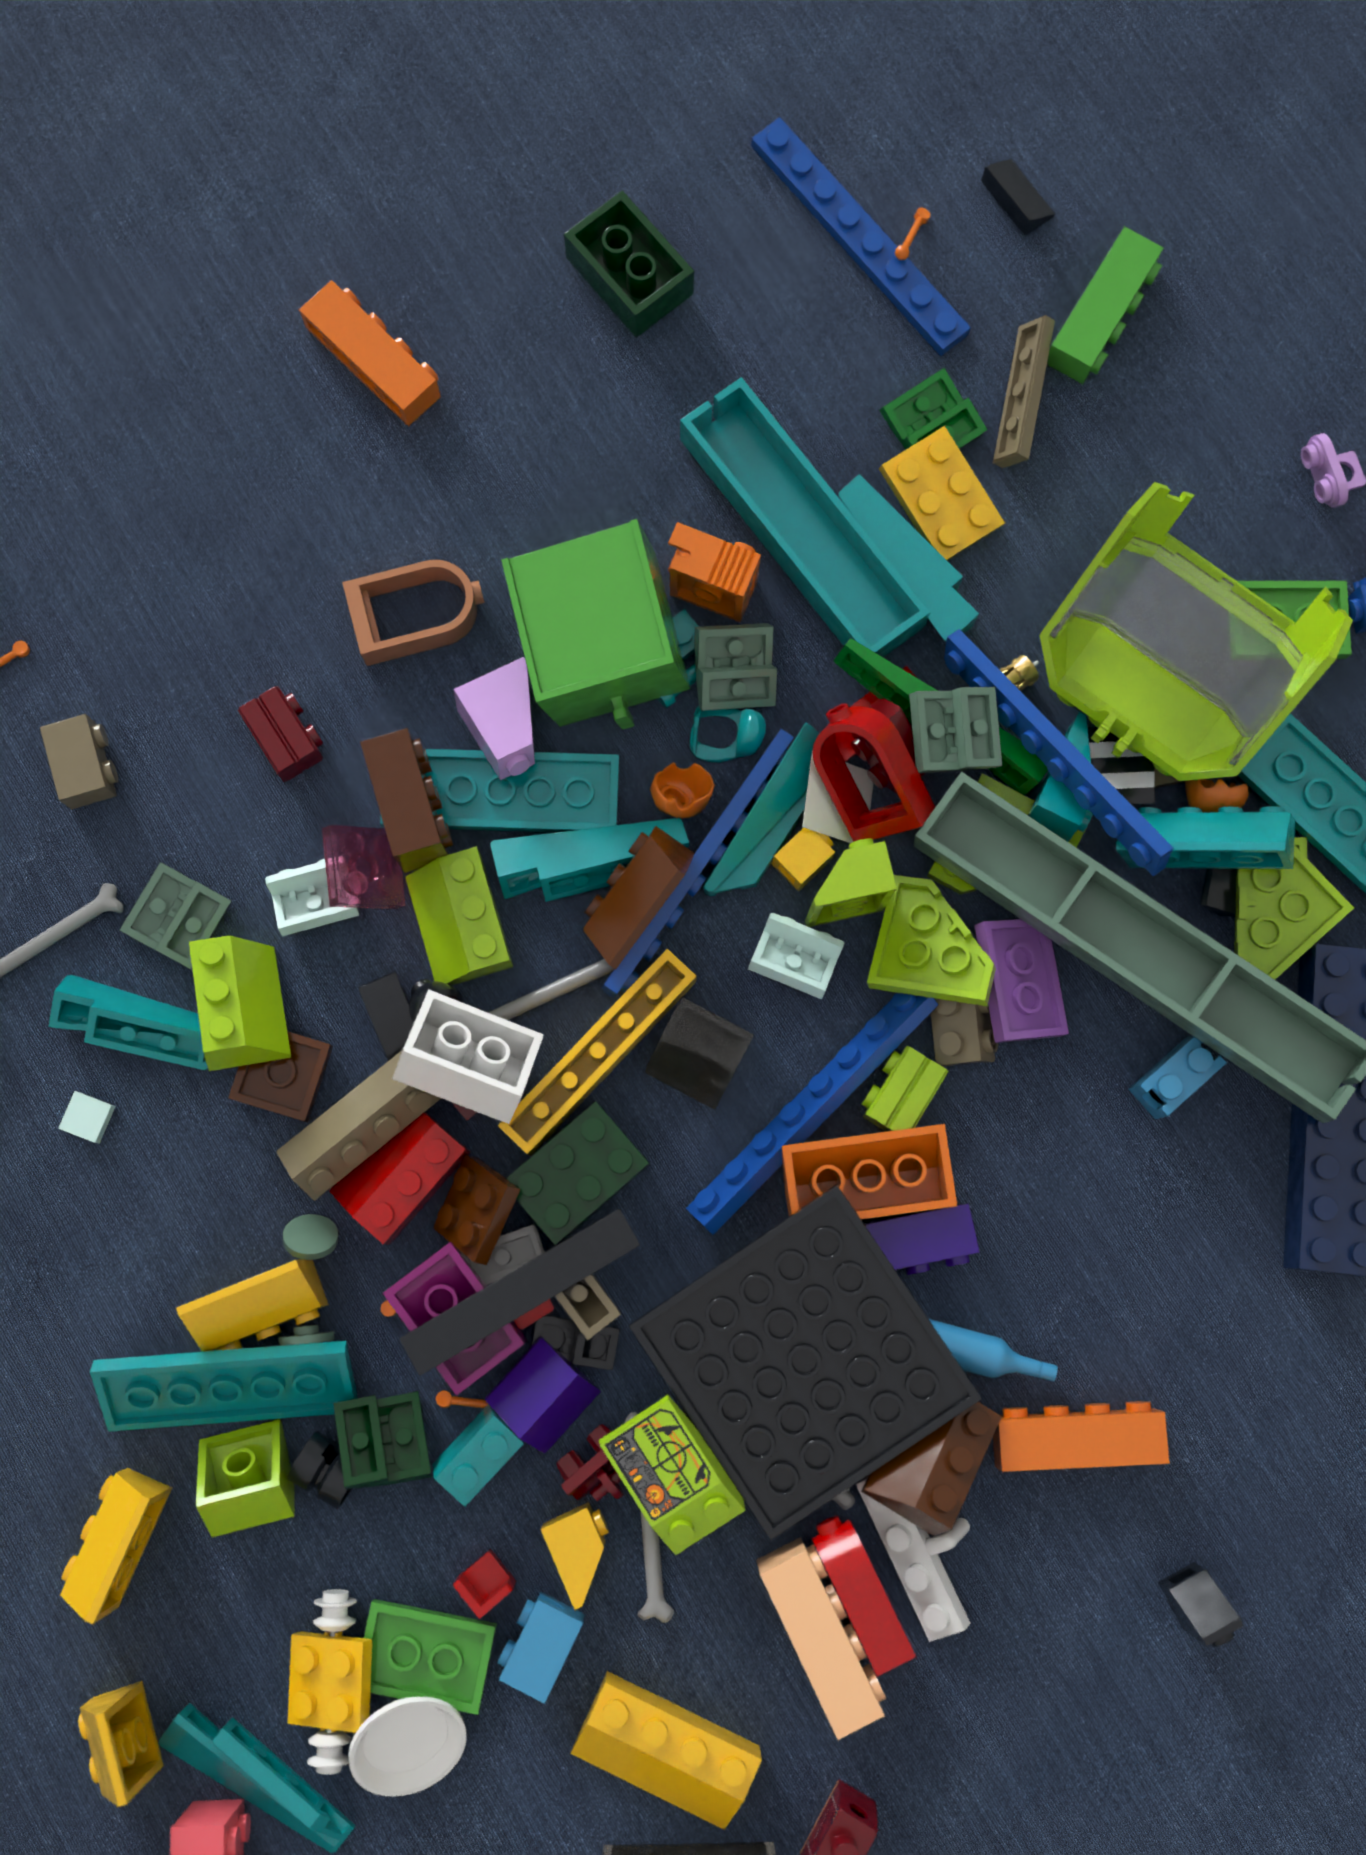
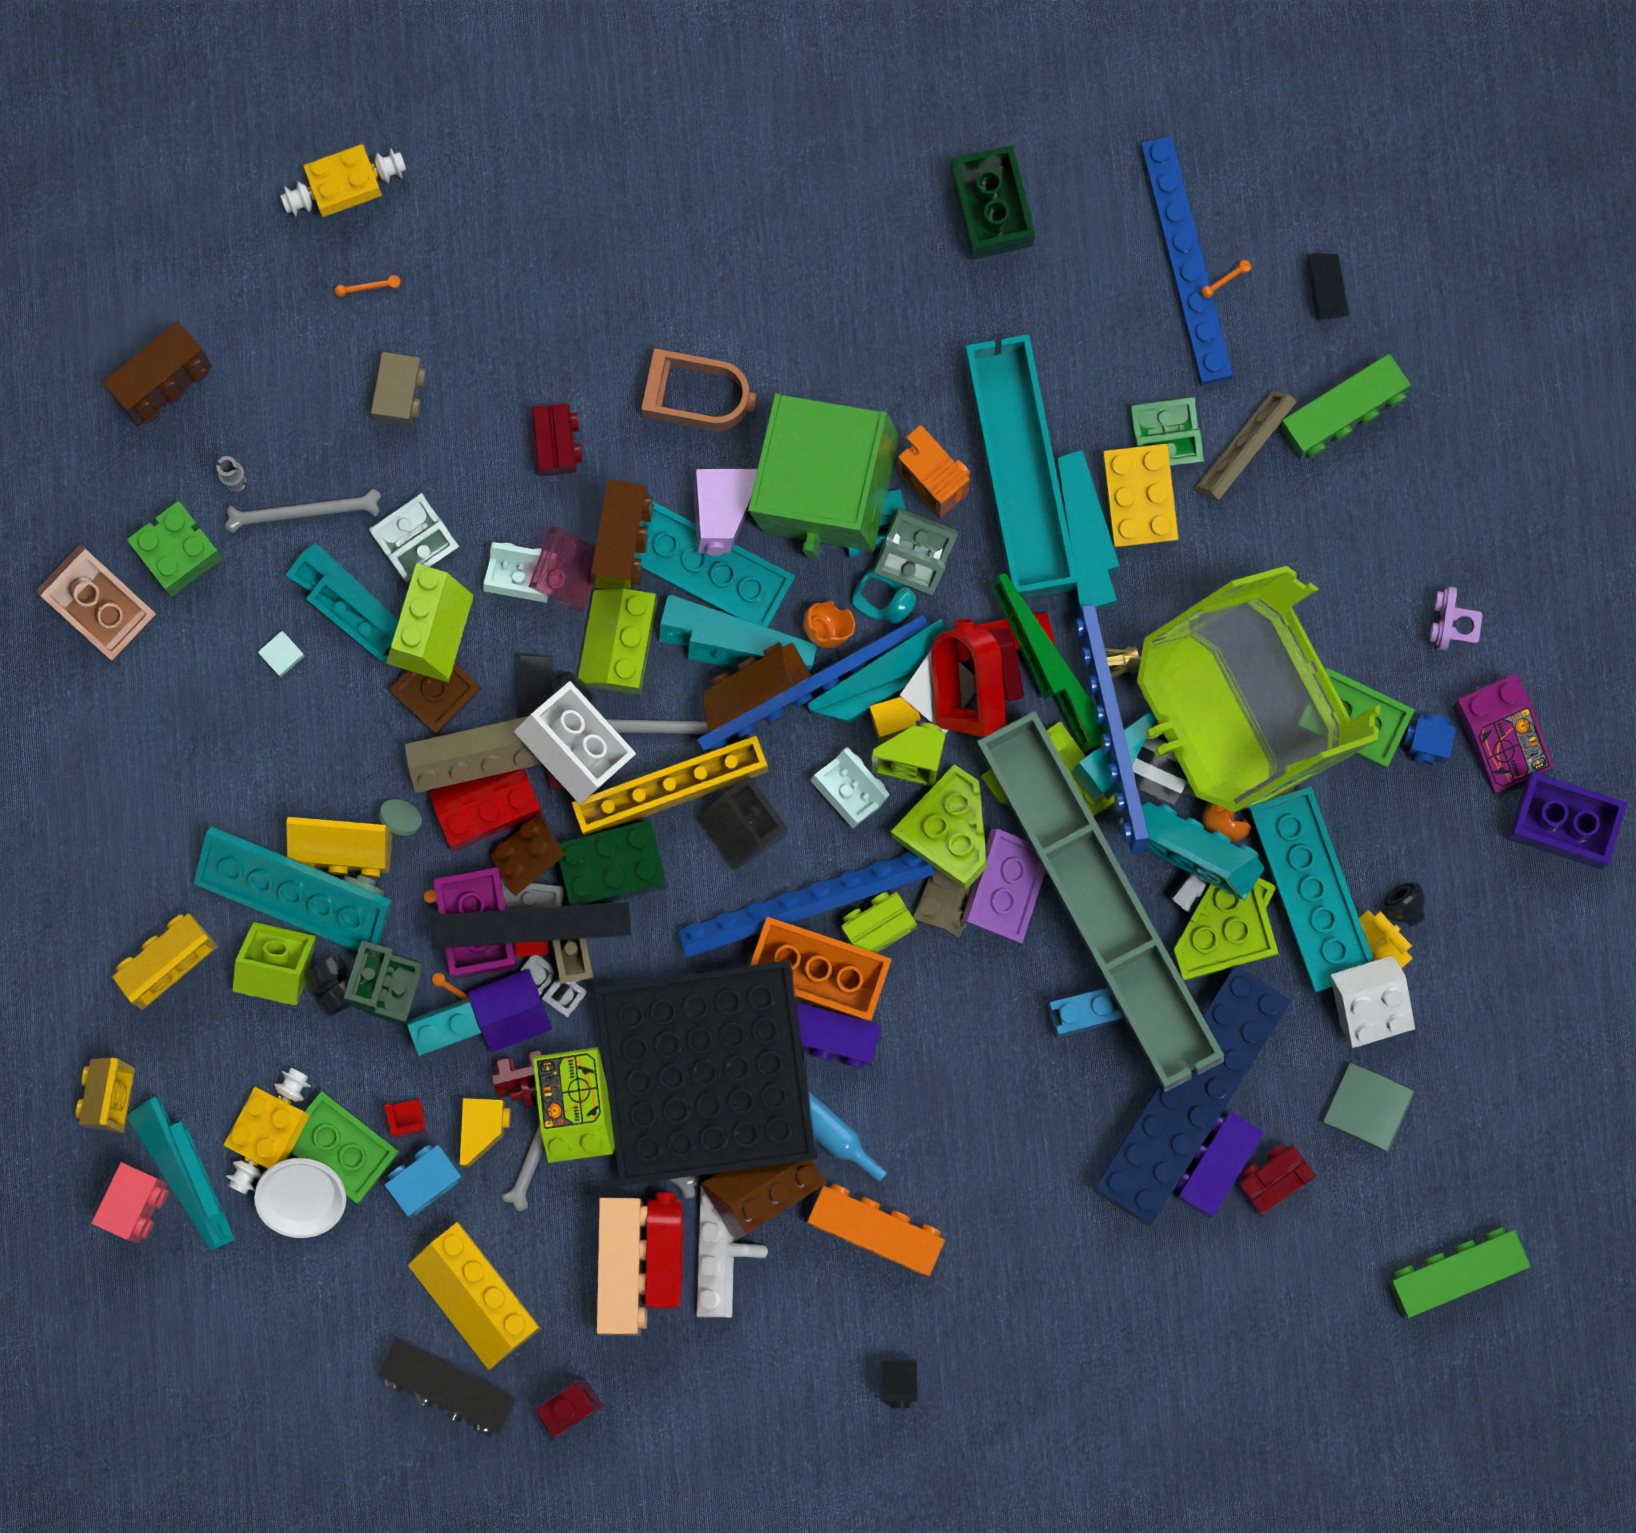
camera: 30 degrees right, 0 degrees up
orange brick [299,280,441,427] -> none
sand green slope [909,687,1002,773] -> none

